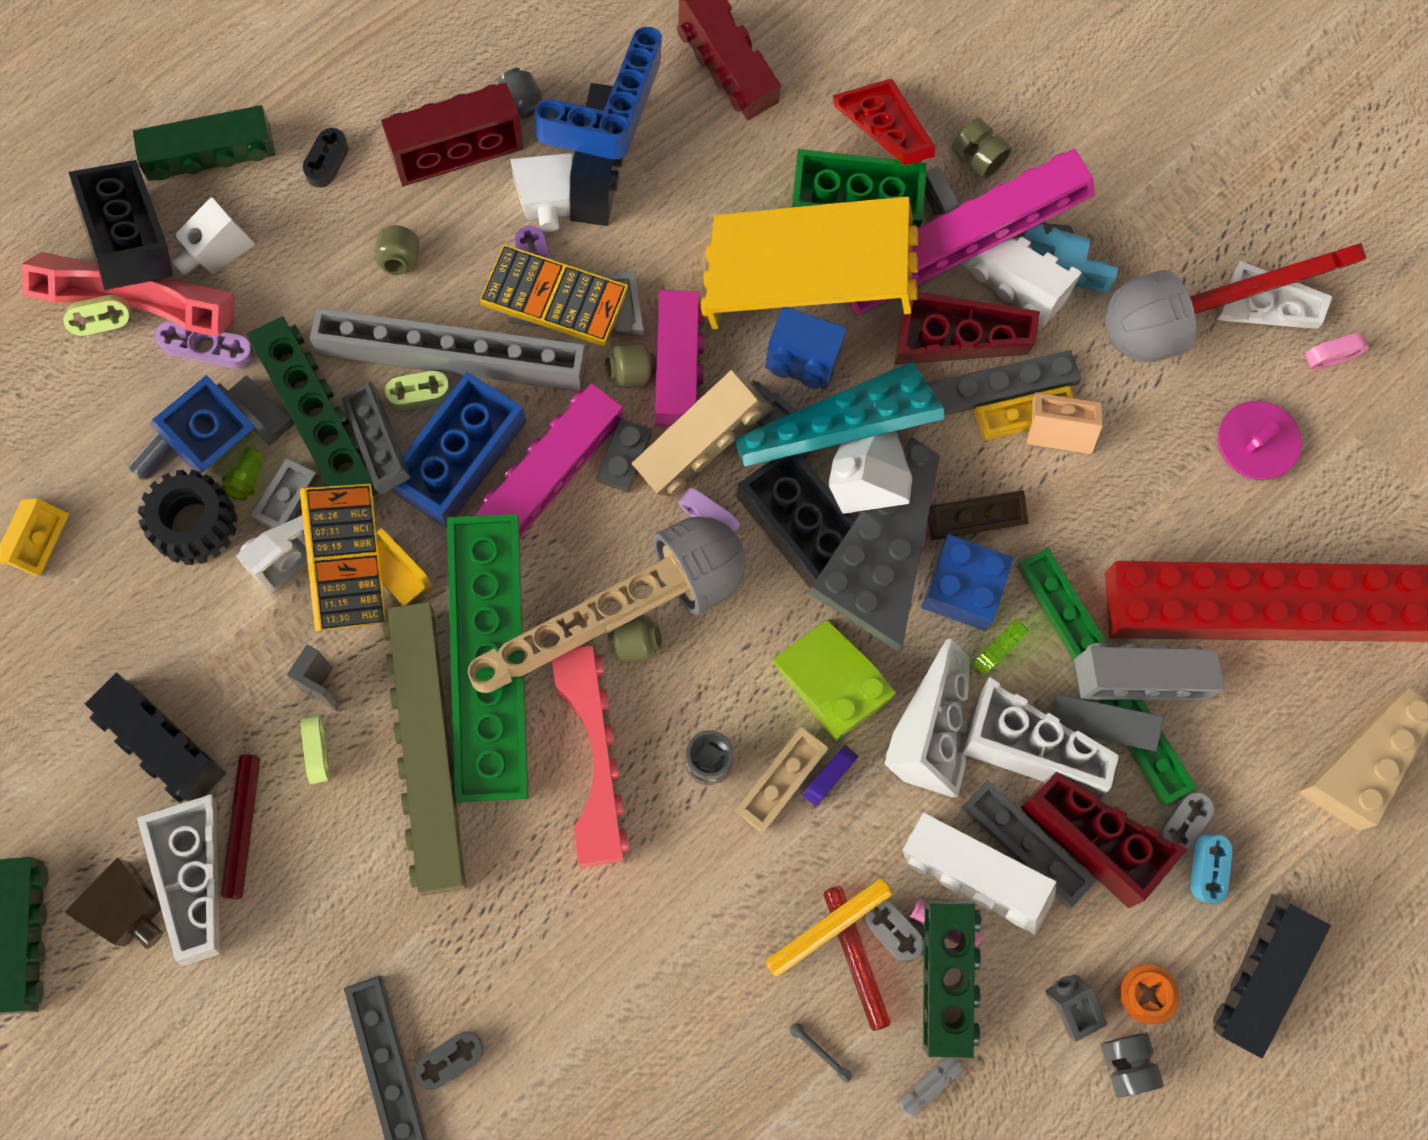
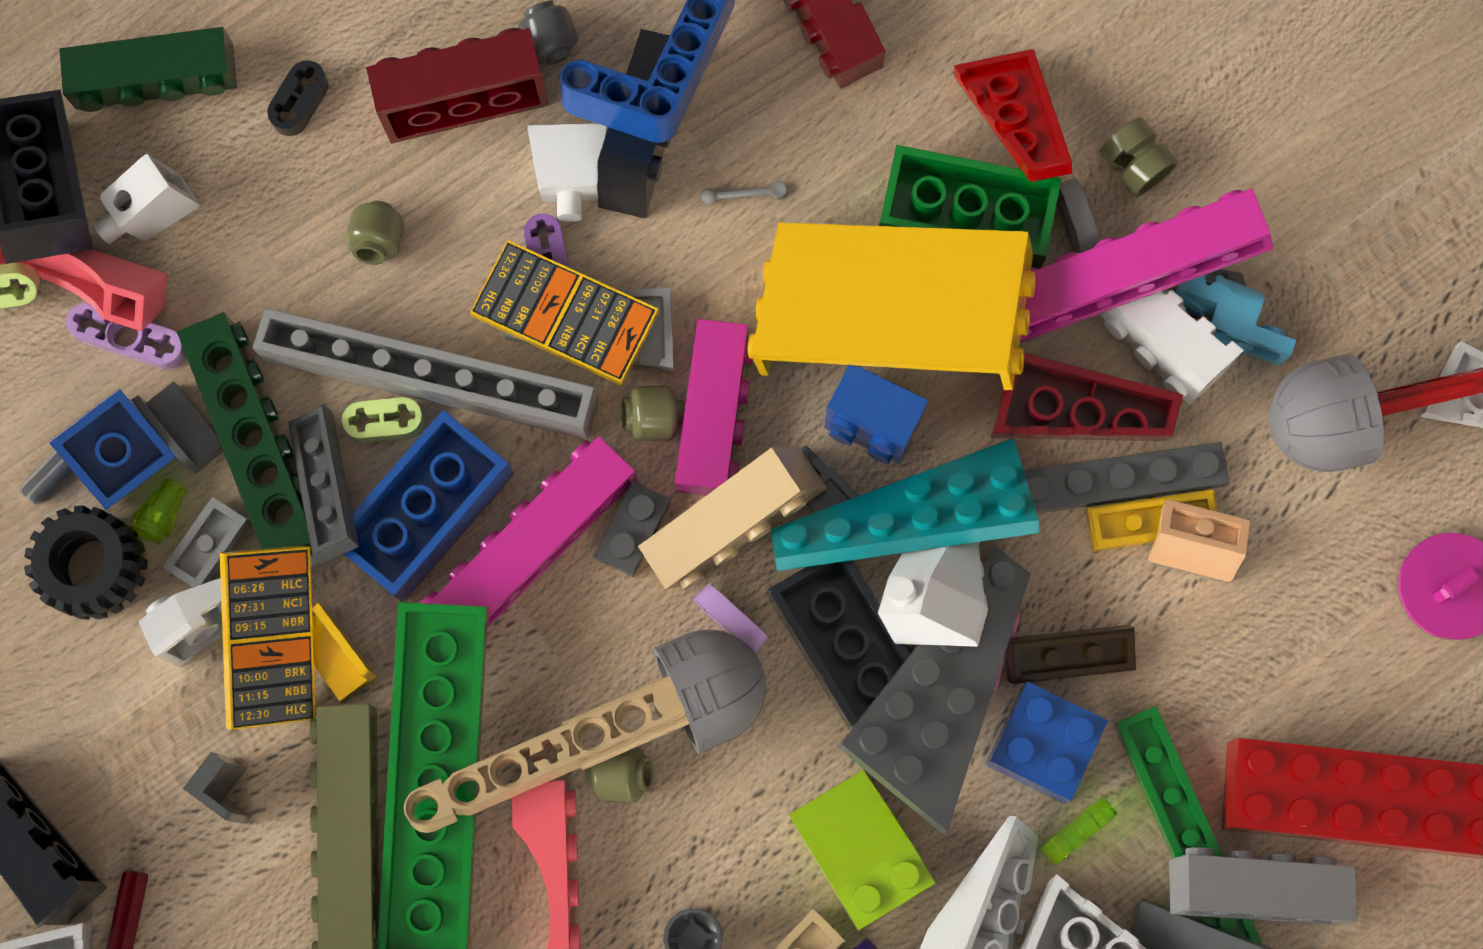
camera: 15 degrees right, 5 degrees up
yellowish green beam [300,715,330,784] -> none
none -> light grey hinge [701,182,787,205]

